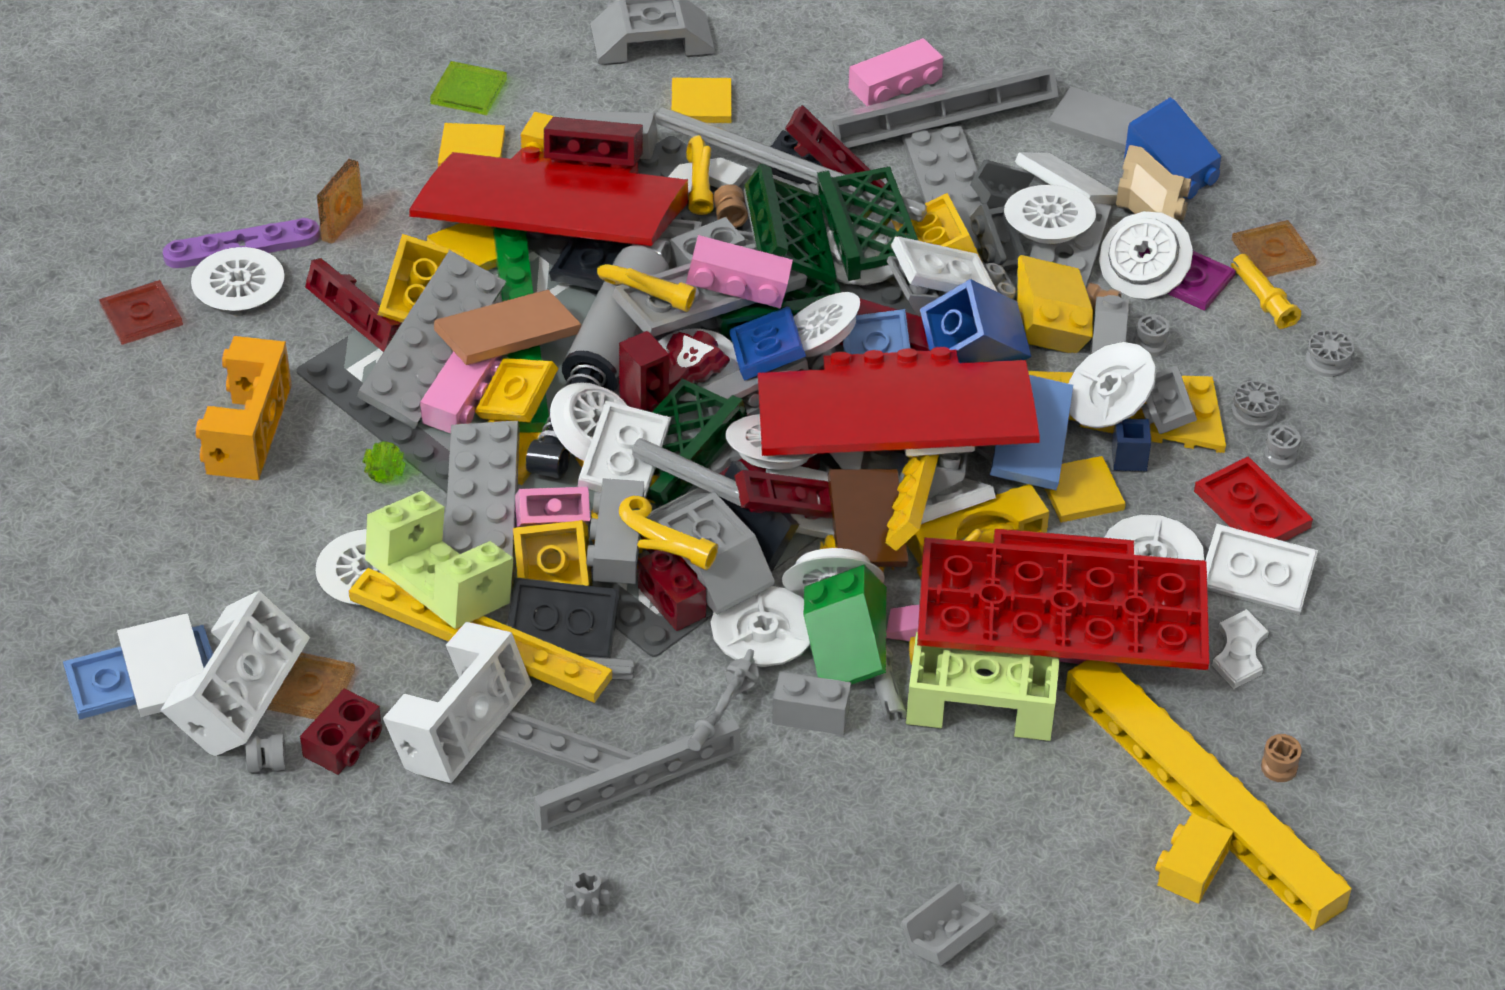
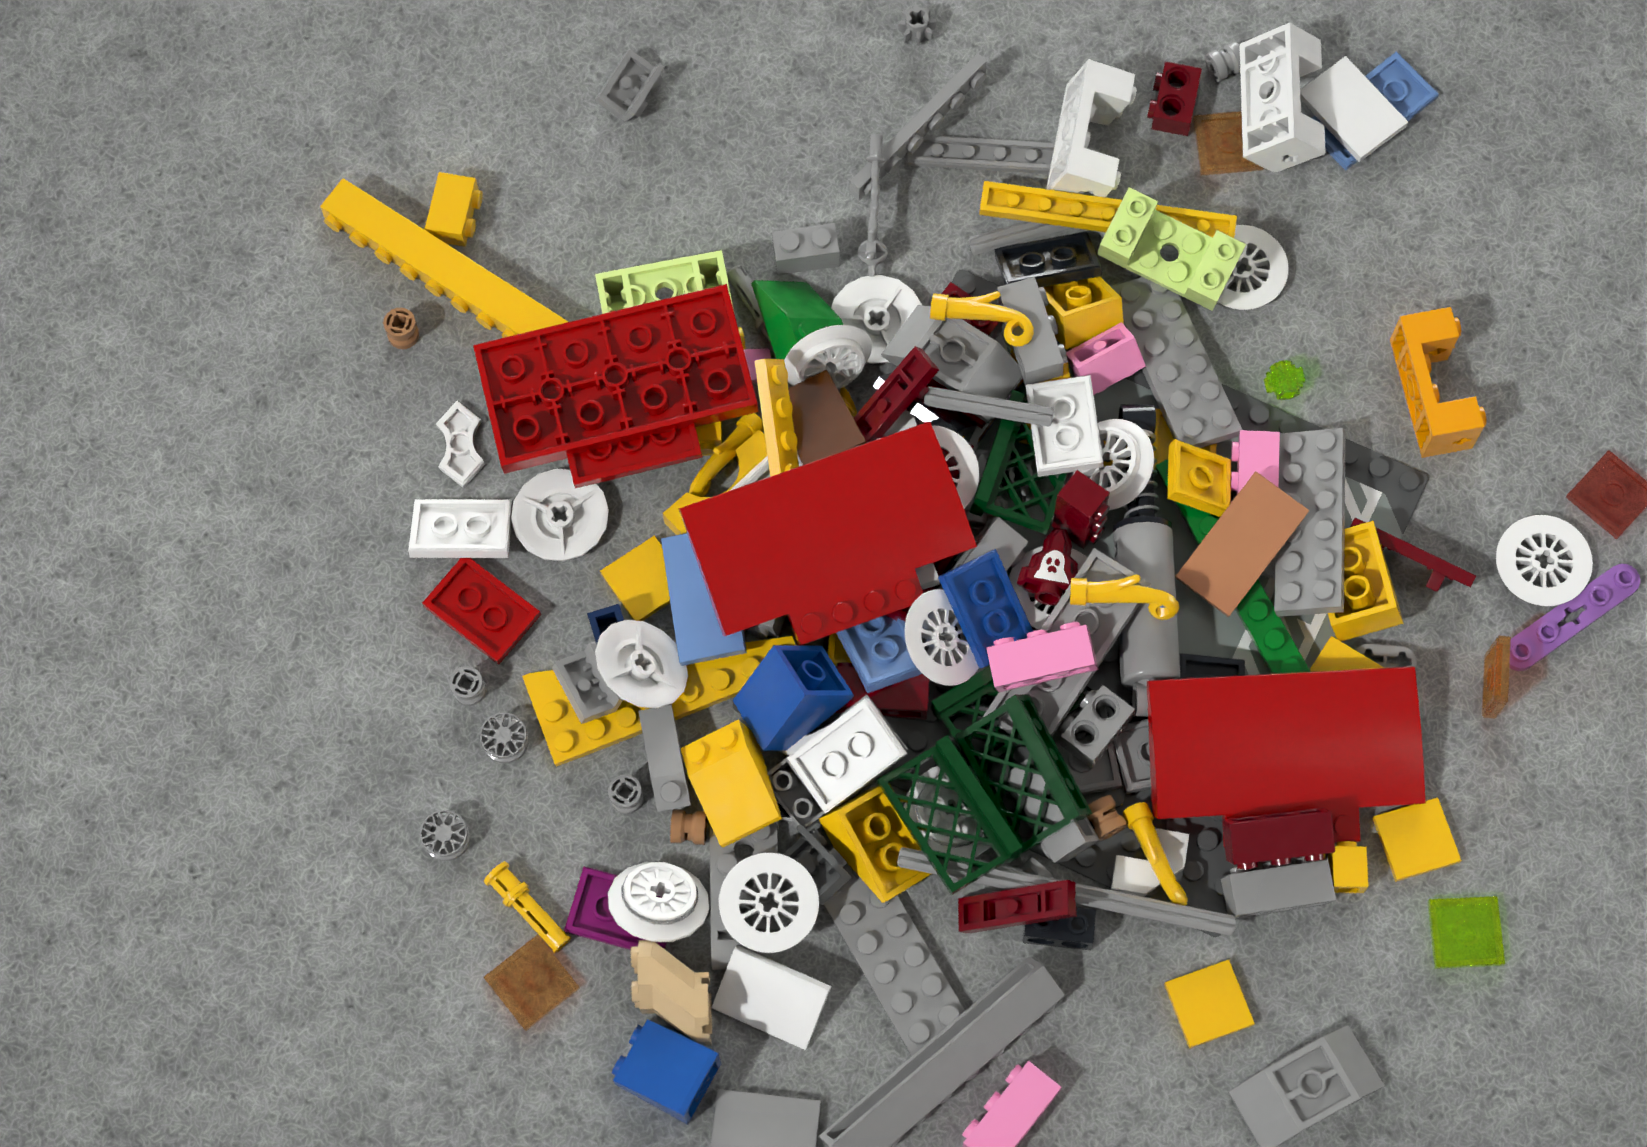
camera: 165 degrees right, 25 degrees up
dark grey bracket [970,160,1034,209] -> none

